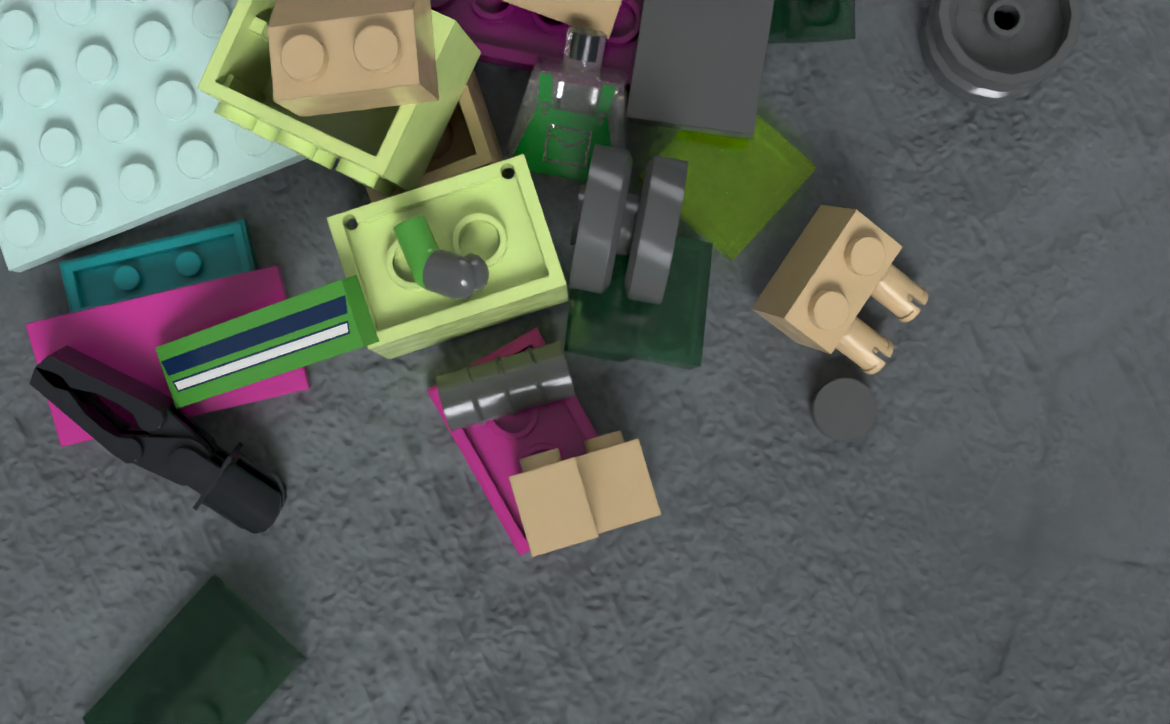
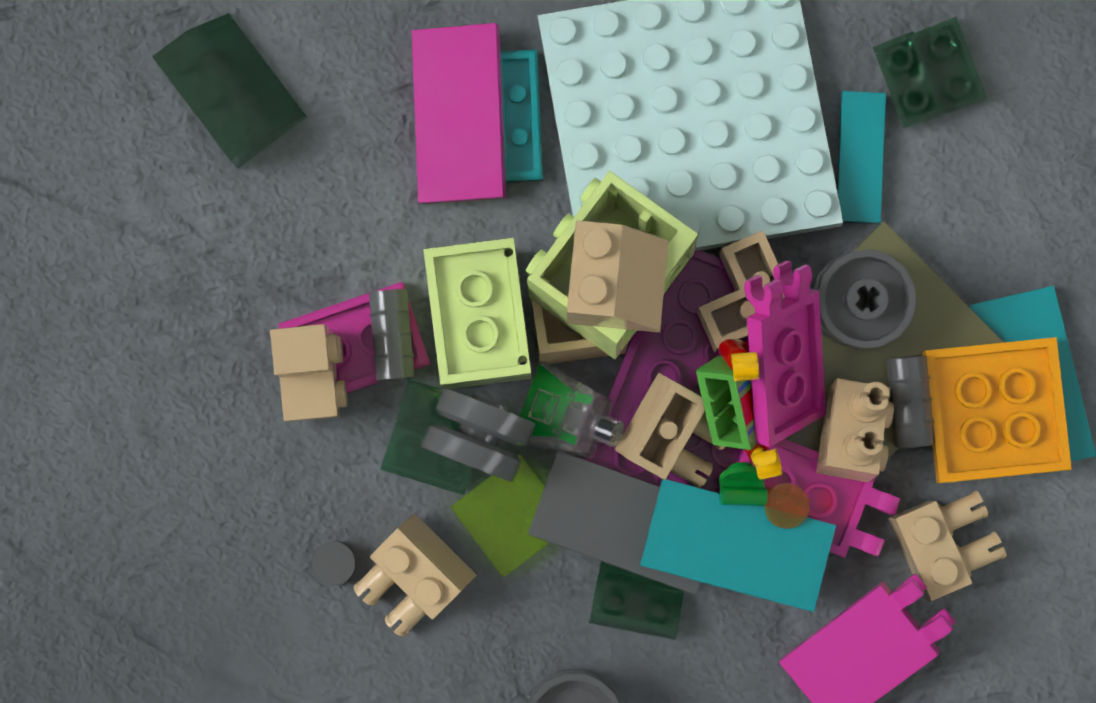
camera: 100 degrees right, 0 degrees up
black arm [29,346,288,534] -> none
bright green tile [155,275,379,409] -> none
arm [393,215,489,300] -> none

